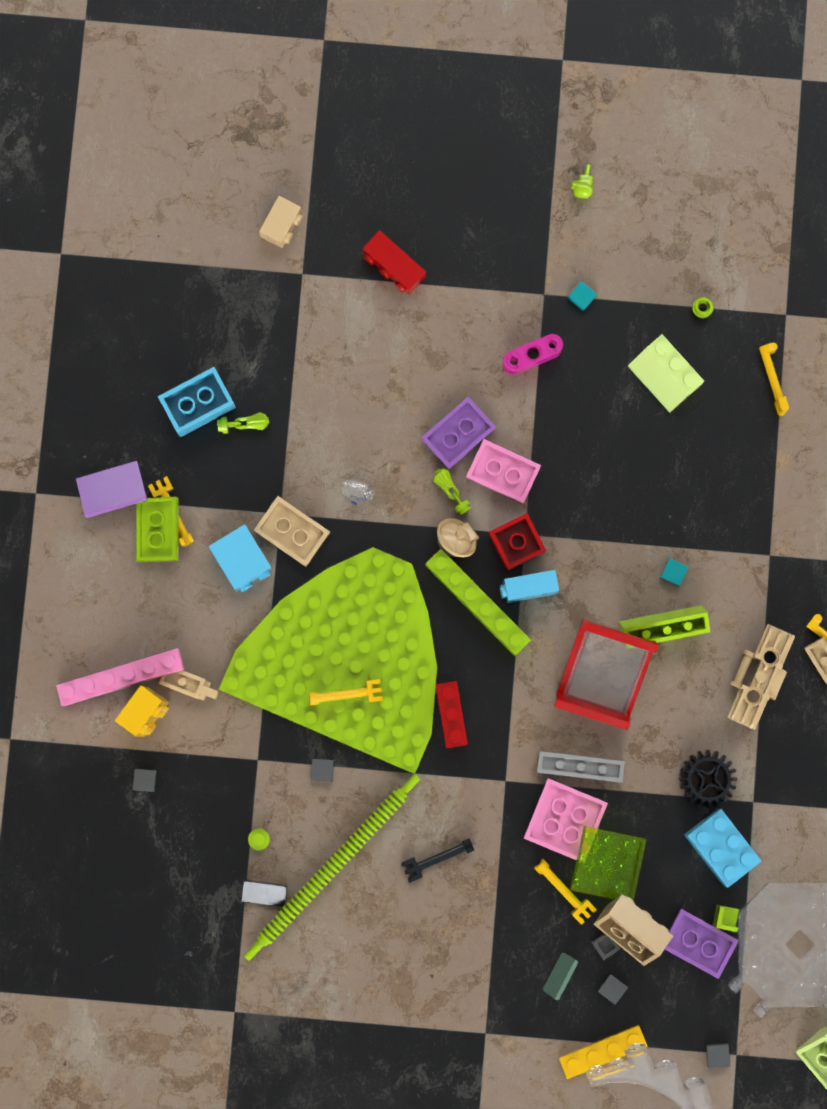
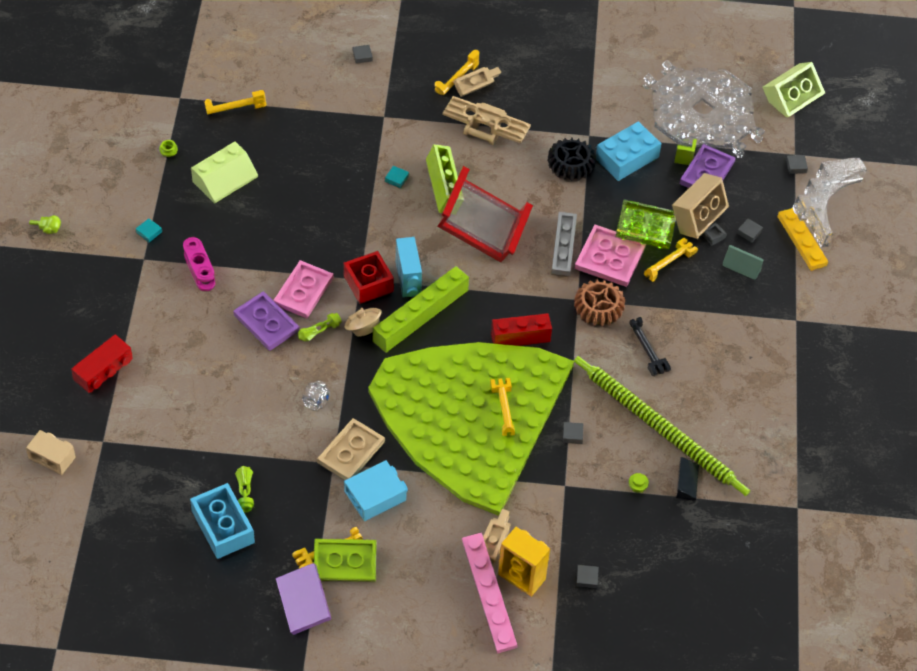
camera: 90 degrees left, 30 degrees down
none -> nougat gear [574,279,625,327]

